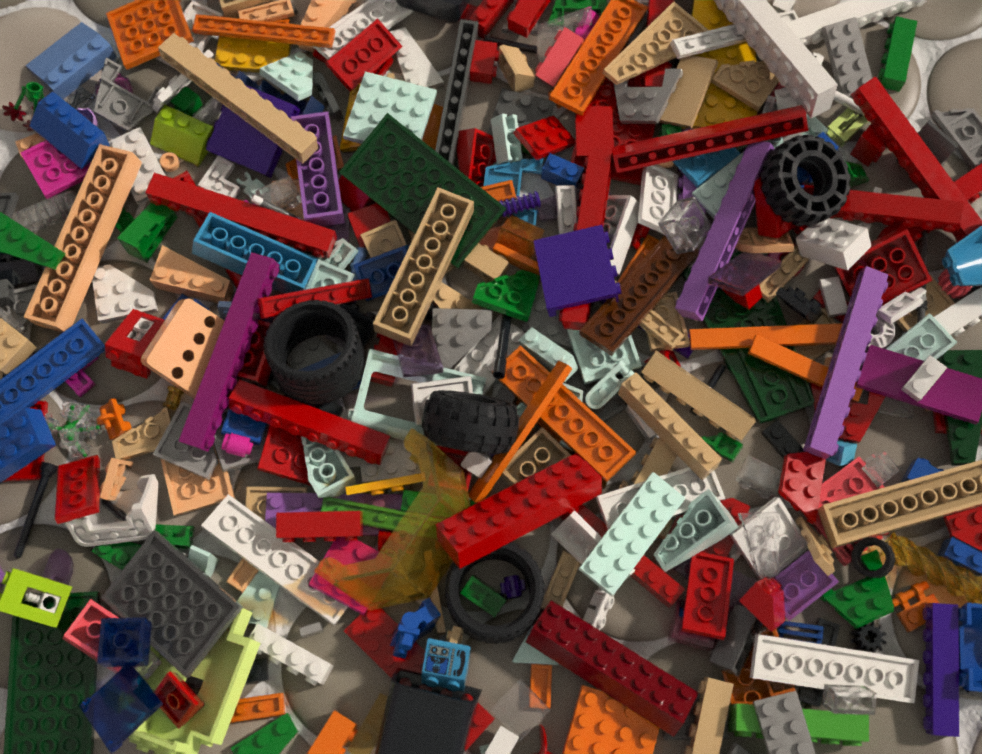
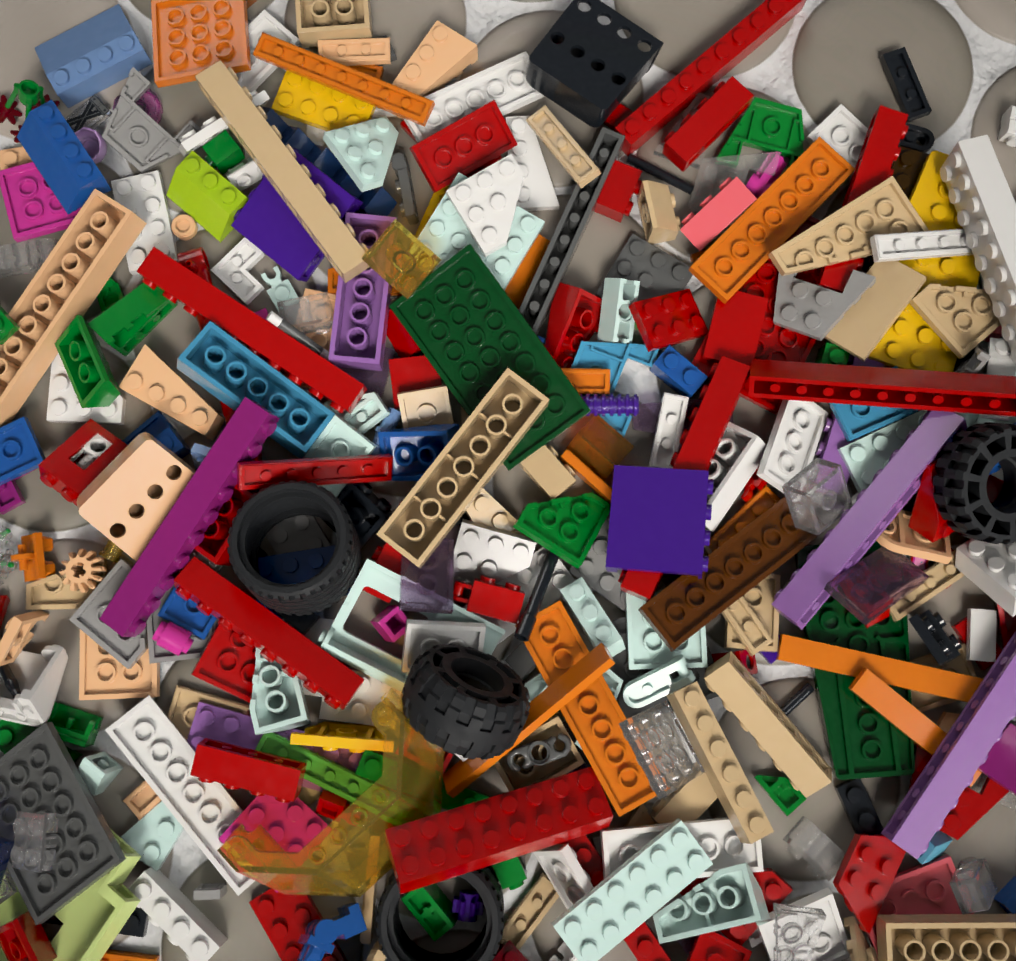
camera: 15 degrees right, 10 degrees up
none -> clear hinge [10,811,59,873]
none -> green slope [55,315,120,408]
none -> light nougat gear [59,549,107,593]
none -> clear yellow slope [362,219,441,299]
none -> dark pink brick [370,605,408,643]
none -> white plate [446,154,524,257]
none -> red brick [451,575,525,624]
none -> green brick [493,856,527,890]
none -> dark grey piece [507,733,572,772]
none -> tan tile [526,105,601,189]
none -> clear plate [619,700,705,799]

